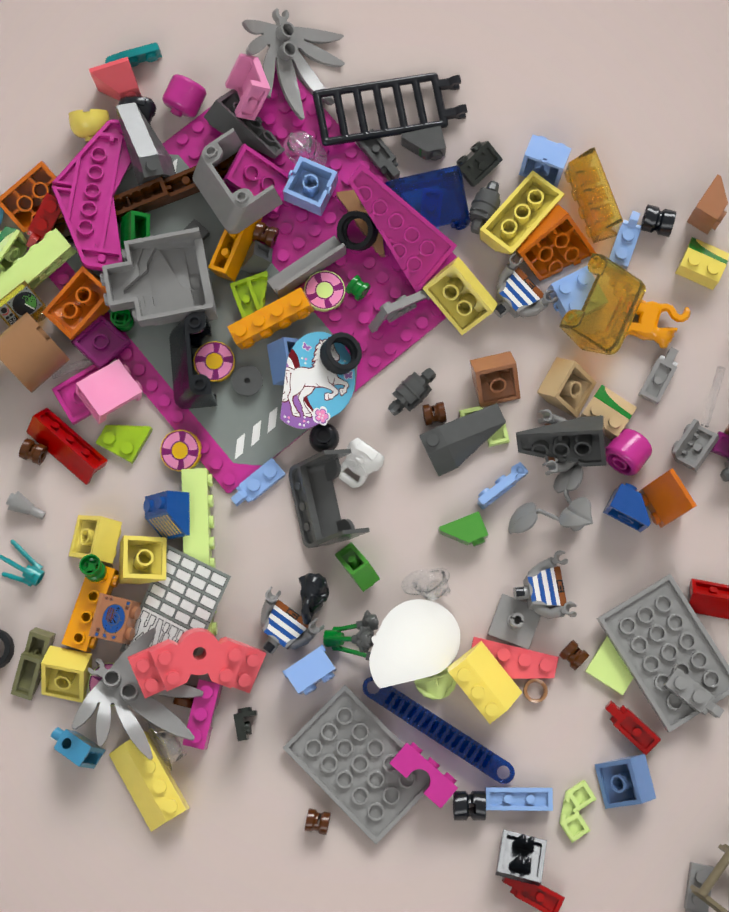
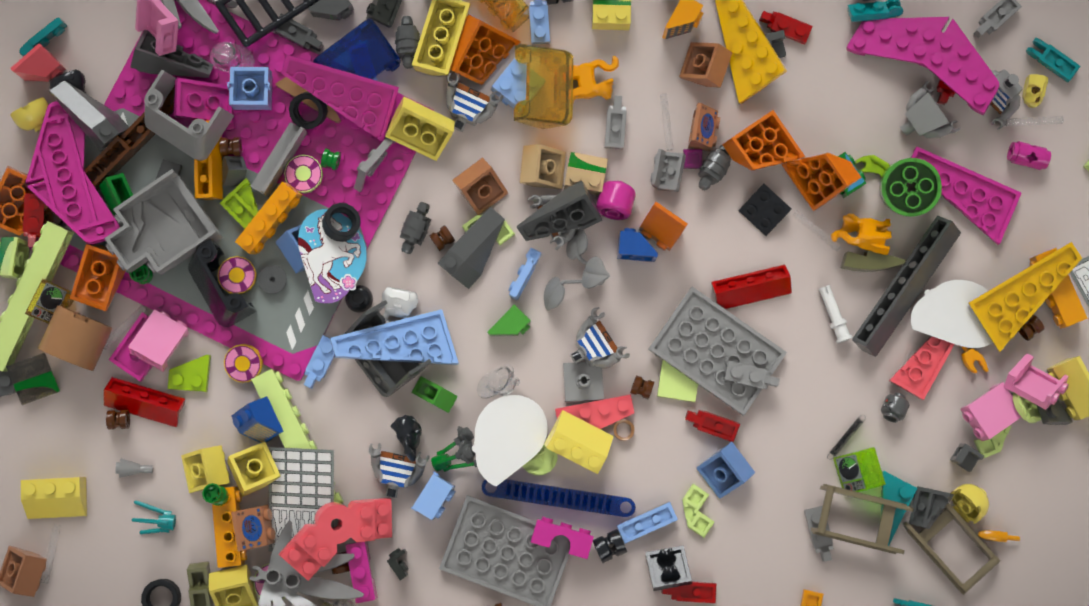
camera: 30 degrees left, 5 degrees up
magenta plate [71,314,131,370] -> none
dark pink head [162,74,207,118] -> none
none -> light blue wing [330,309,459,365]

